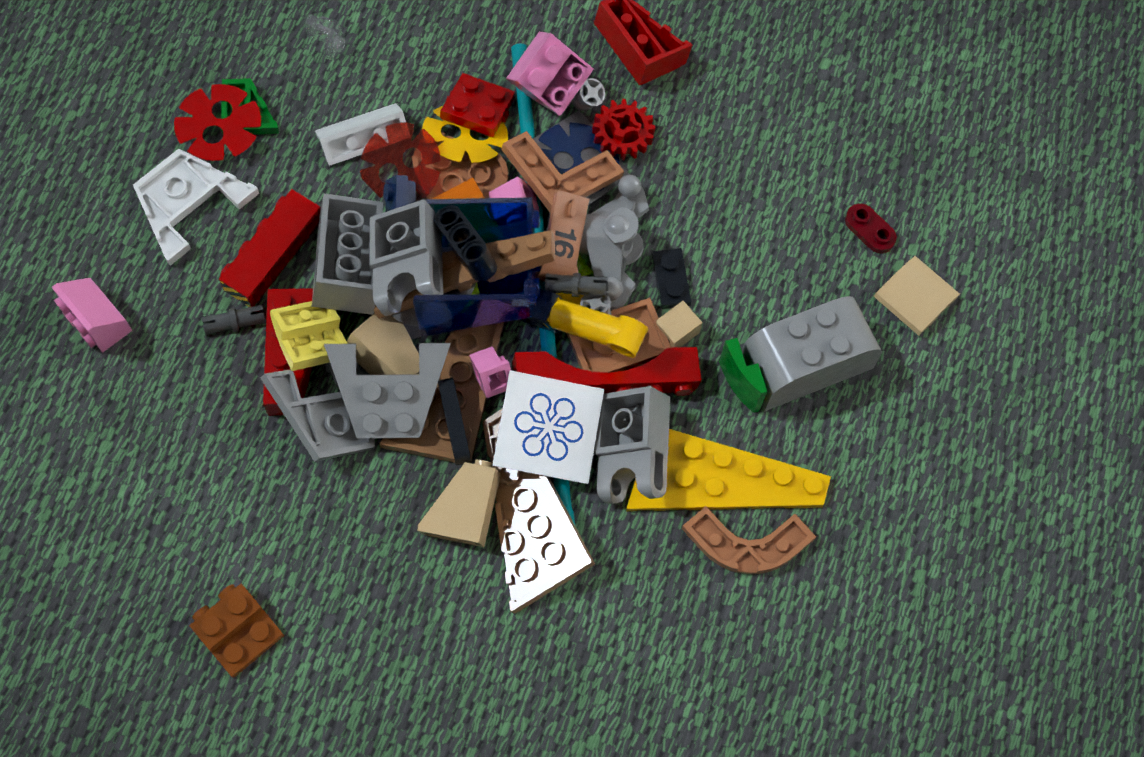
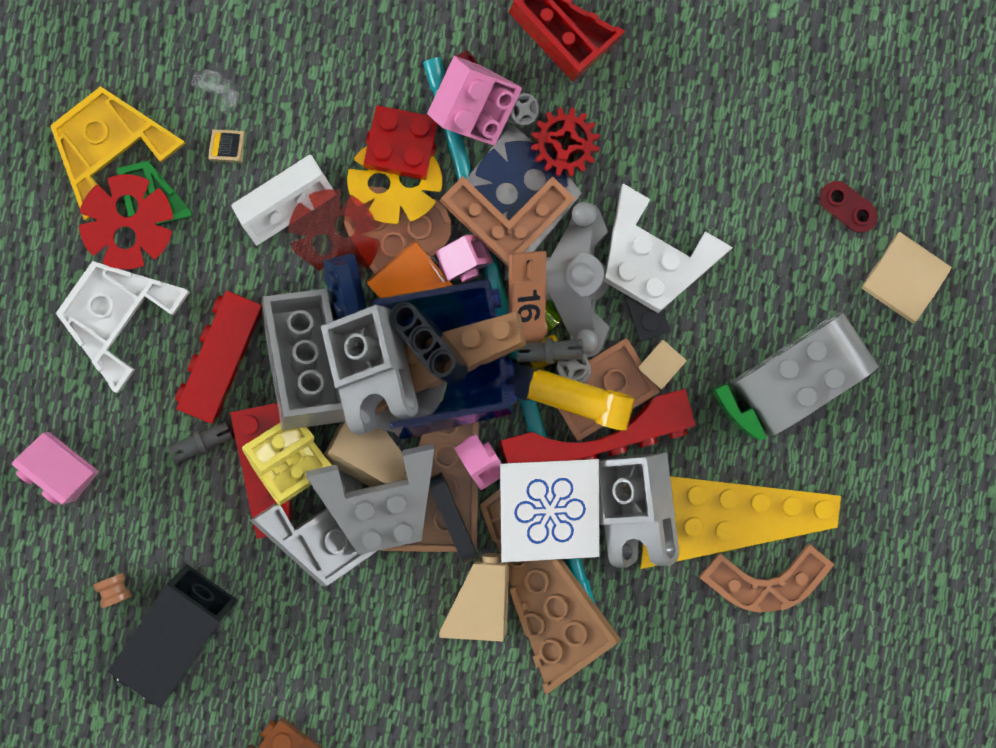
camera: 10 degrees left, 20 degrees up
none -> yellow wing [50,86,186,221]
none -> nougat wheel [93,573,132,608]
none -> black slope [108,564,238,709]
none -> slope [208,129,244,163]
none -> white wing [603,184,733,313]

